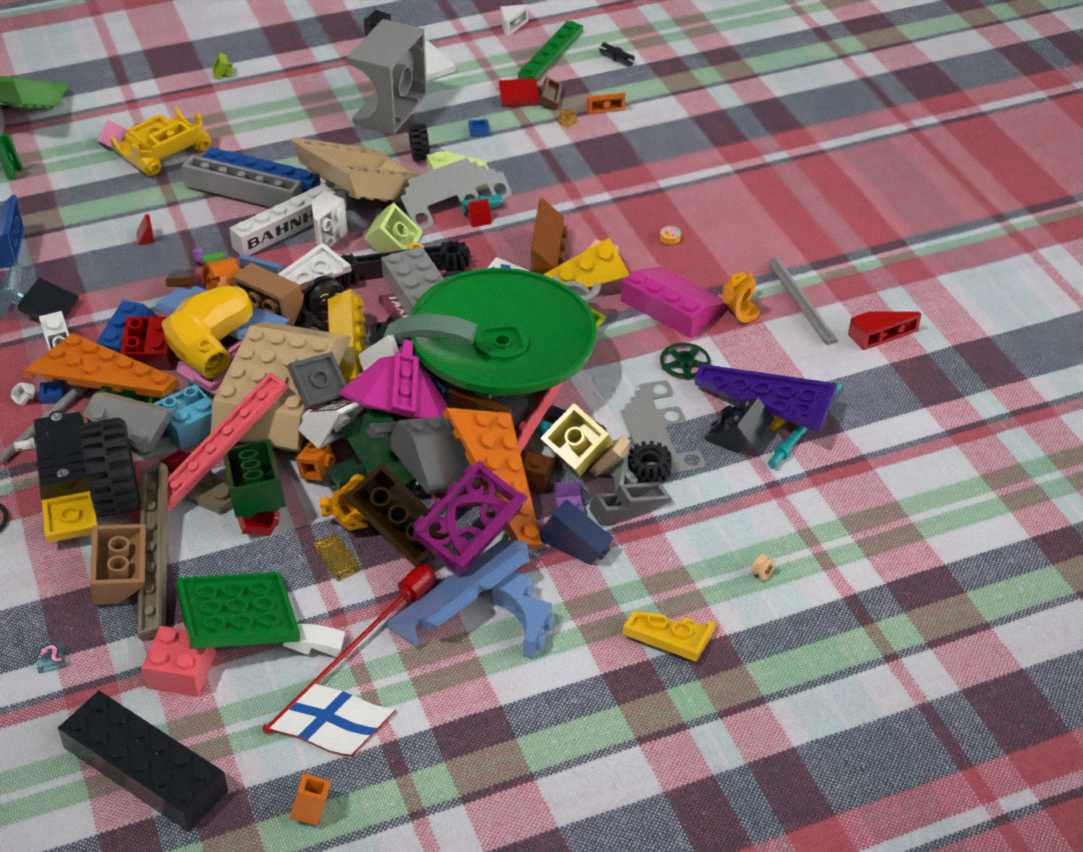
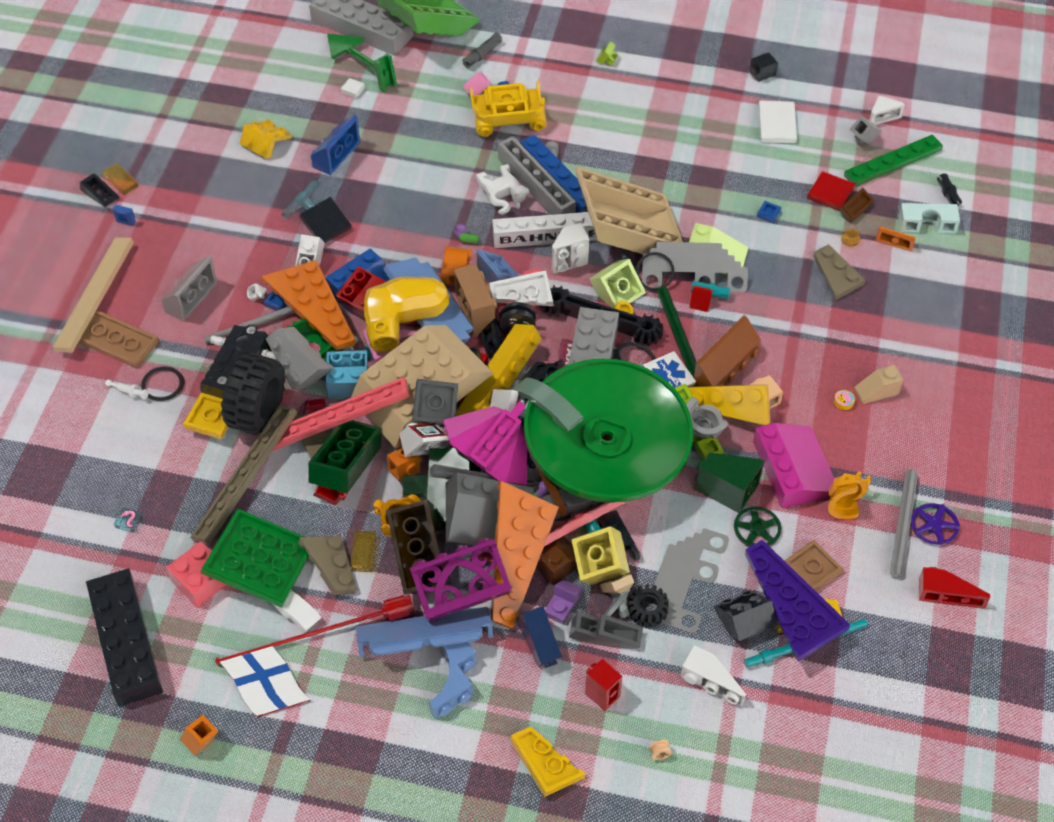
camera: 35 degrees right, 10 degrees up
medium nougat slope [90,524,146,605] -> none
red slope [136,214,154,245] -> none
reddish brown tile [166,269,196,287] -> none
light grey piece [347,19,427,135] -> none
black tyre [408,123,430,161] -> none
none -> dark tan wing [298,535,356,595]
none -> dark grey pin [462,33,502,68]
none -> white animal [476,164,530,215]
none -> red brick [585,659,623,711]
none -> black piece [636,252,675,291]
none -> dark green axle [656,286,696,378]
none -> white slope [680,645,746,706]
none -> dark green slope [695,452,765,513]
none -> medium nougat tile [785,540,844,592]
none -> dark tan wing [813,244,865,301]
none -> light grey brick [850,115,882,145]
none -> tan slope [854,365,903,405]
none -> light aqua arch [898,203,960,234]
none -> dark purple wheel [911,503,960,545]

